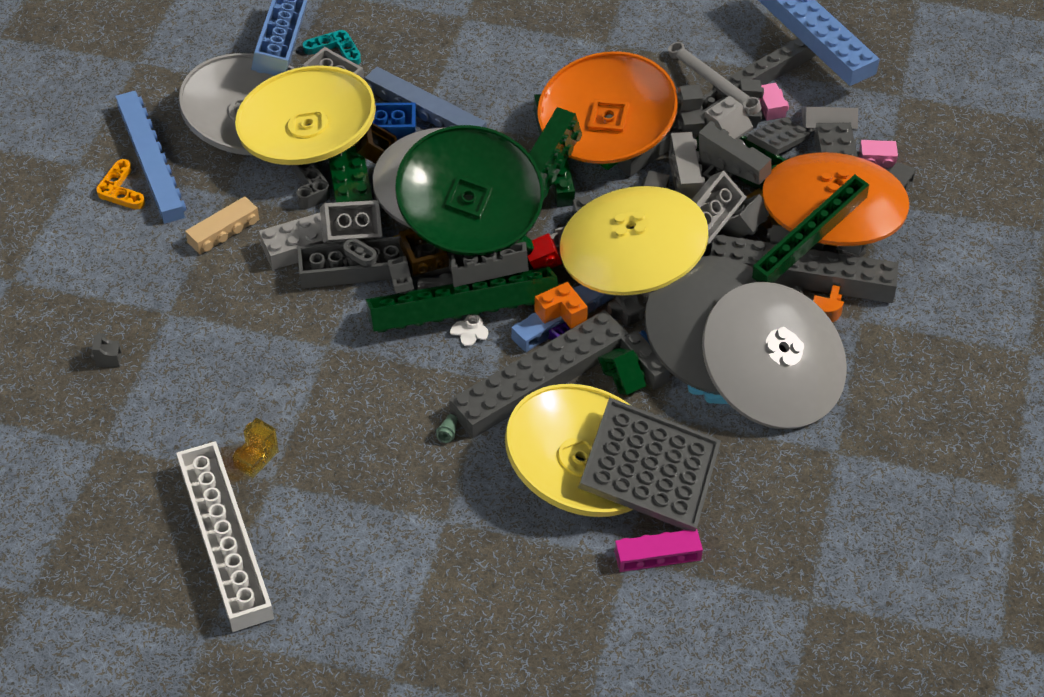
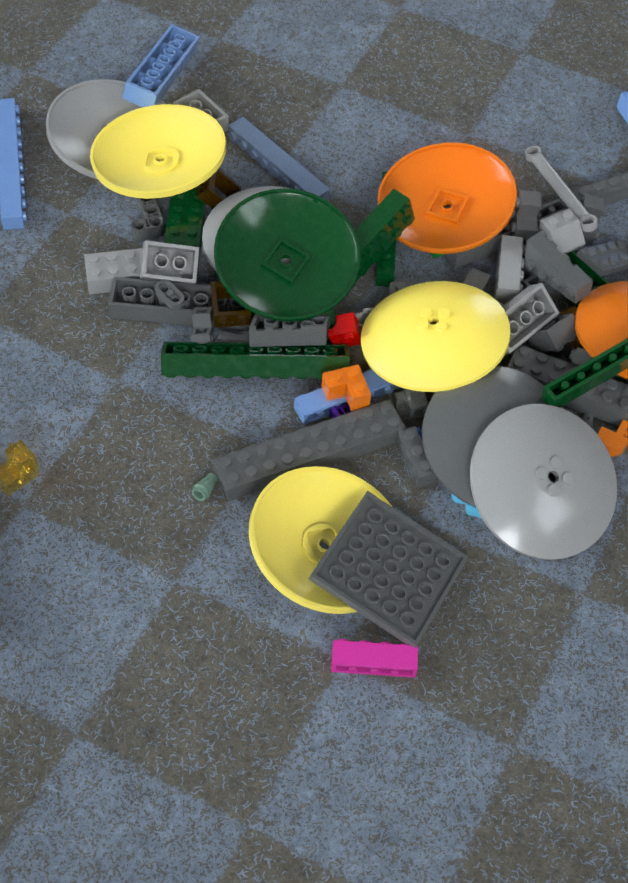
camera: 10 degrees right, 5 degrees up
tan brick [185,196,259,255] -> none
teal beam [302,30,361,65] -> none
blue brick [372,103,416,141] -> none
white plate [450,315,488,346] -> none
dark green brick [597,348,646,395] -> none
bright pink brick [760,83,789,121] -> none

